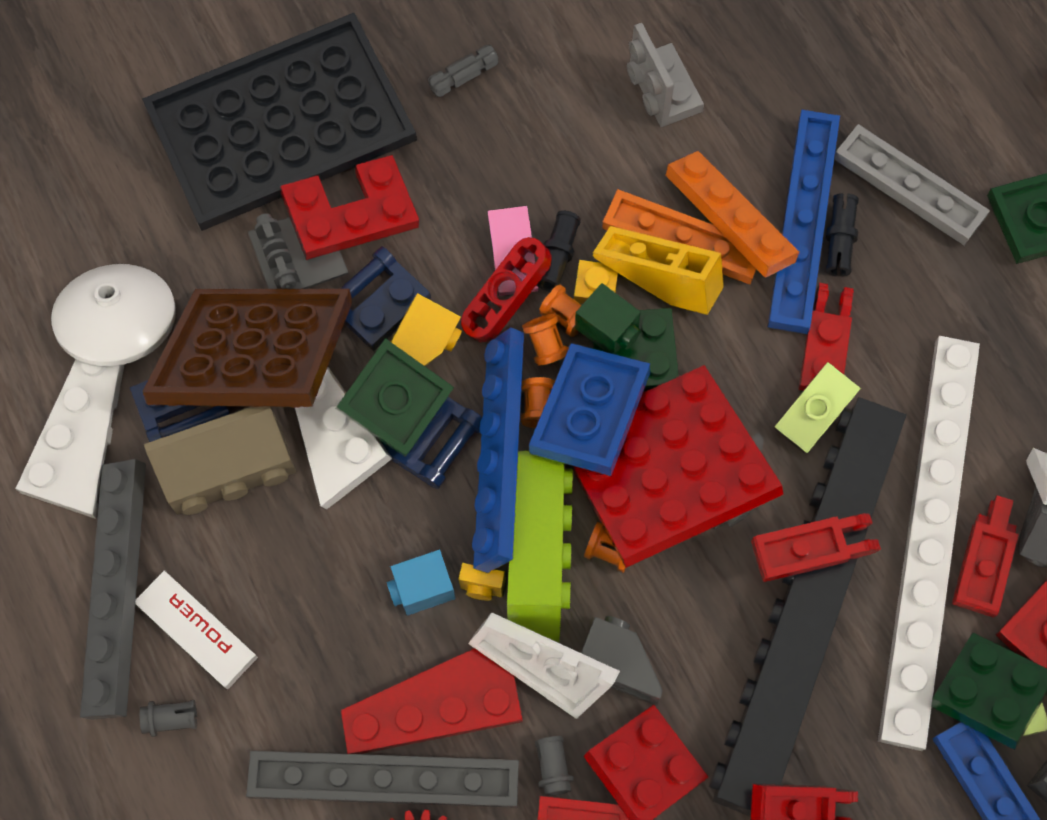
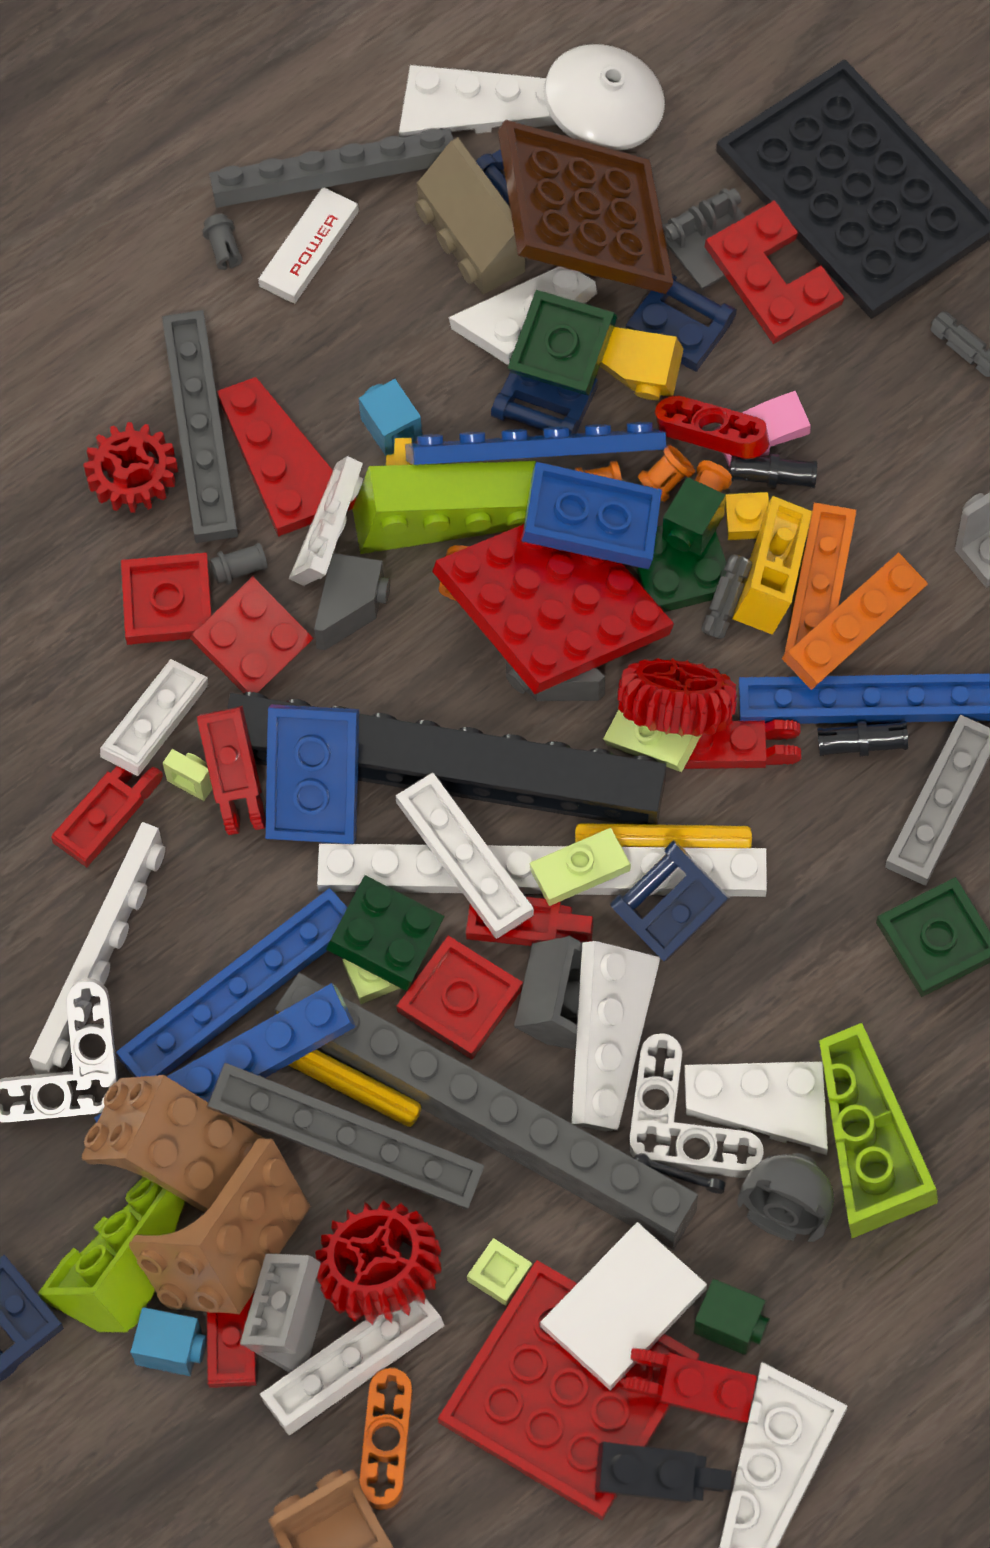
camera: 80 degrees right, 5 degrees down
red hinge [751,513,881,582] -> none
none -> blue plate [265,704,359,844]
none -> white plate [396,773,534,939]
none -> yellowish green plate [530,828,631,906]
none -> yellow axle [575,823,752,848]
none -> dark blue plate [610,840,730,962]
none -> red gear [617,658,737,737]
none -> dark grey axle [702,554,752,639]

